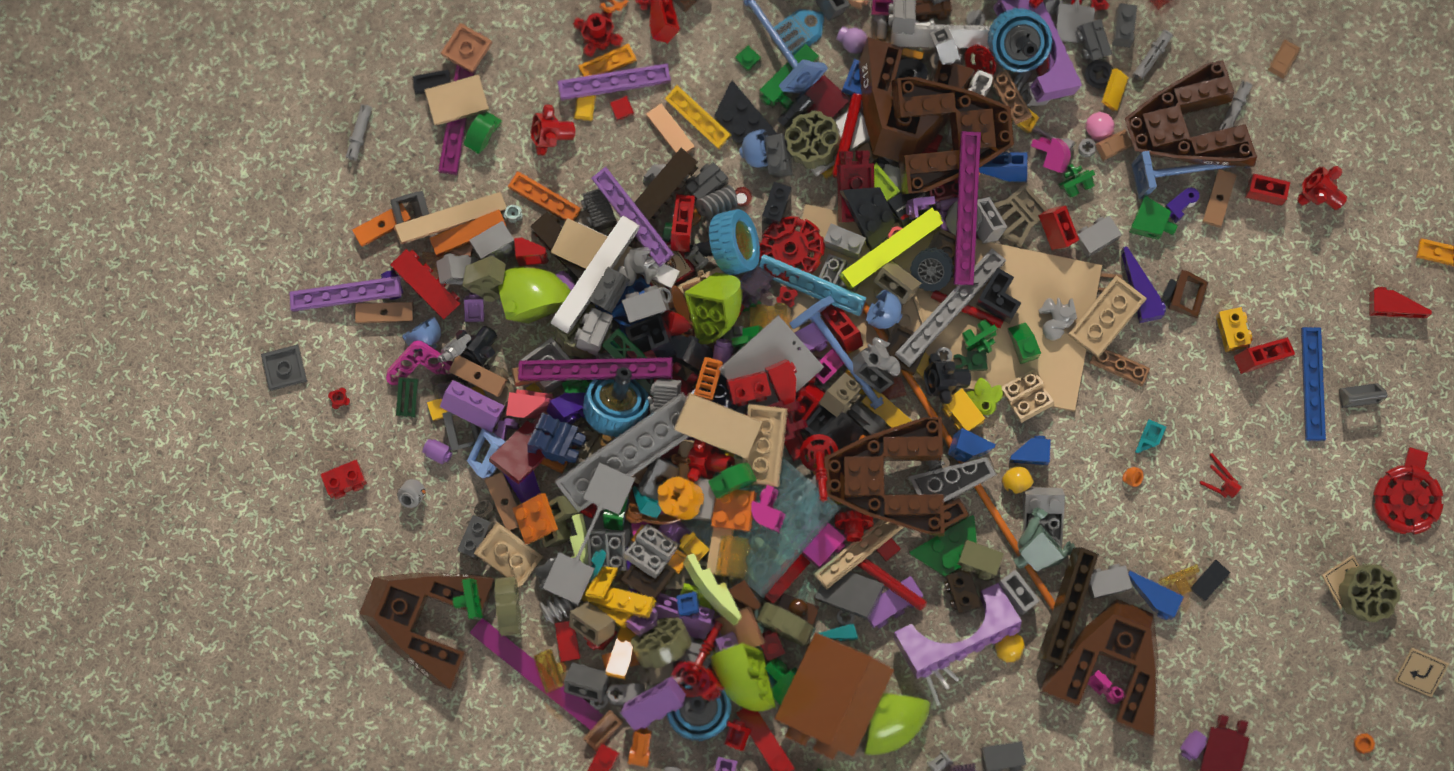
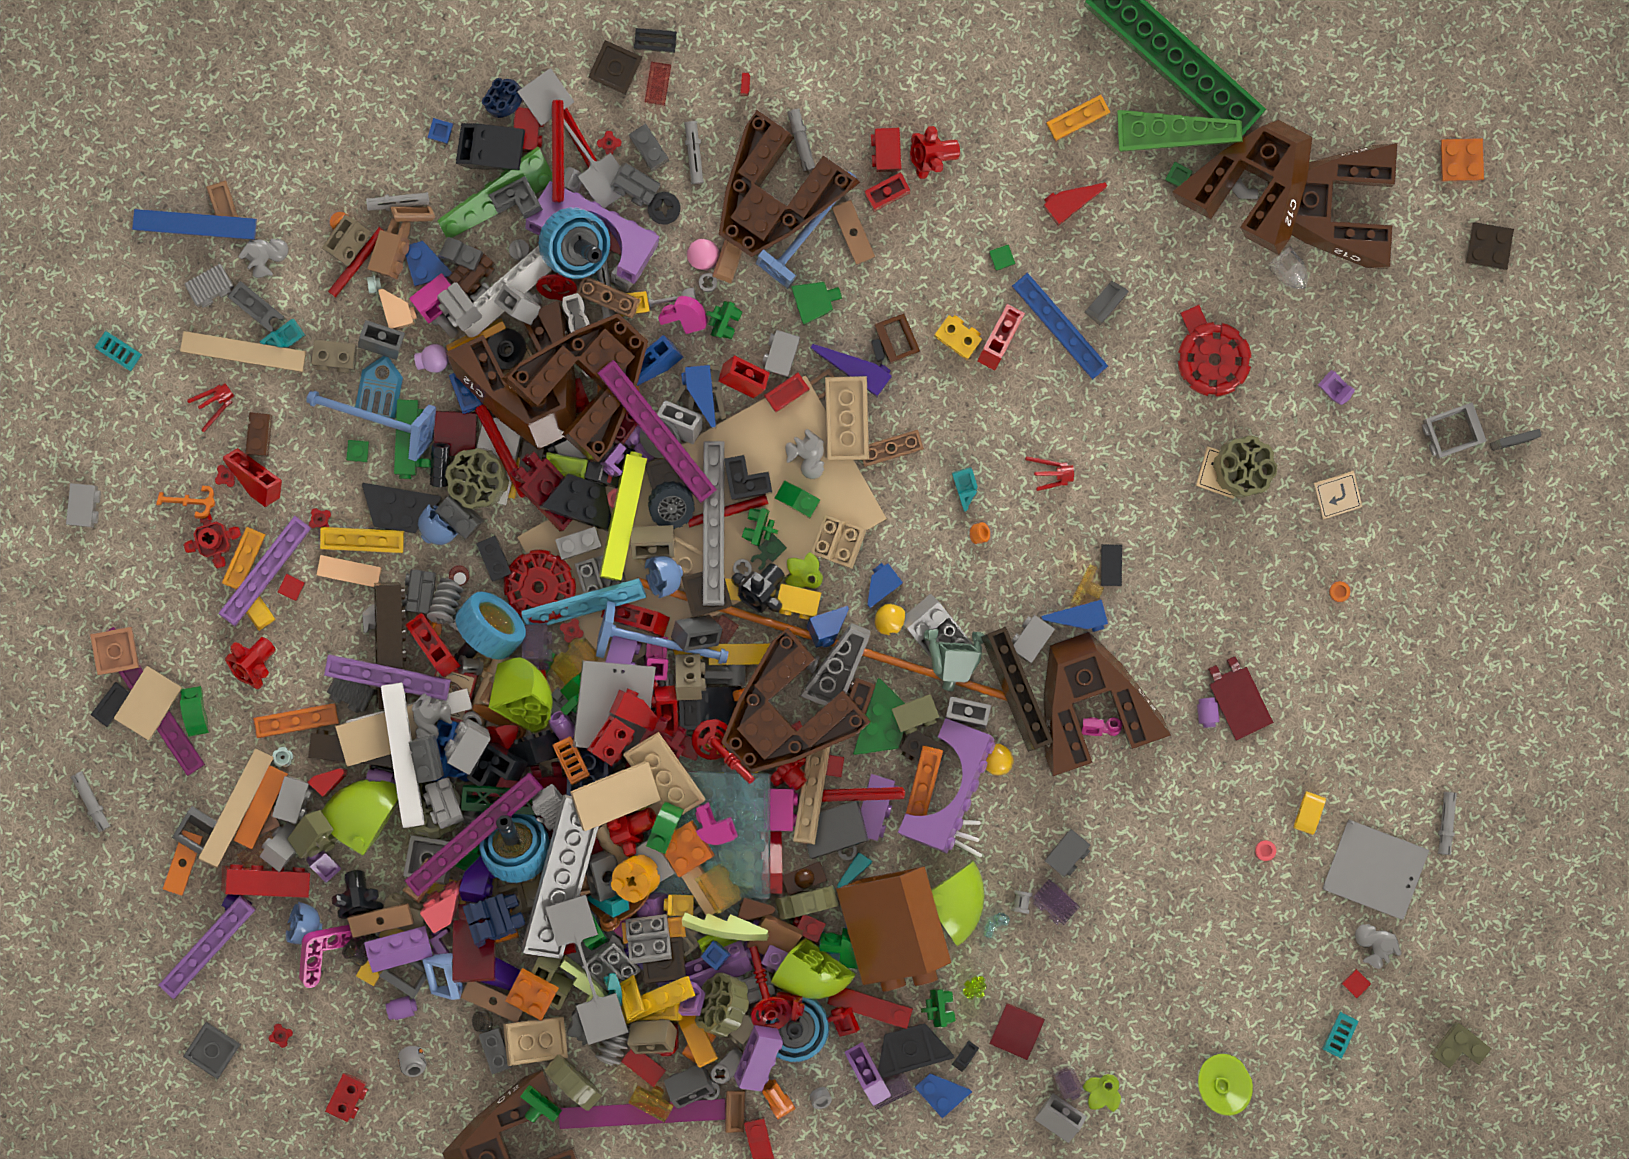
camera: 45 degrees left, 10 degrees up
medium nougat tile [355,302,413,323] -> none
dark green tile [396,377,419,418] -> none
light grey helmet [437,334,471,363] -> none
dark green tile [662,222,673,243] -> none
reddish brown piece [669,453,691,465] -> none
light grey animal [862,338,901,376] -> none
yellow tile [1102,69,1128,111] -> none
dark purple leg [1165,187,1200,224] -> none
medium nougat tile [1267,40,1301,79] -> none
none -> red plate [309,508,331,528]
none -> blue slope [681,365,716,429]
none -> red tile [740,72,751,96]
none -> red tile [764,373,810,413]
none -> red brick [871,127,902,172]
none -> orange tile [906,746,943,816]
none -> clear light blue arm [983,913,1010,938]
none -> green tile [989,244,1016,271]

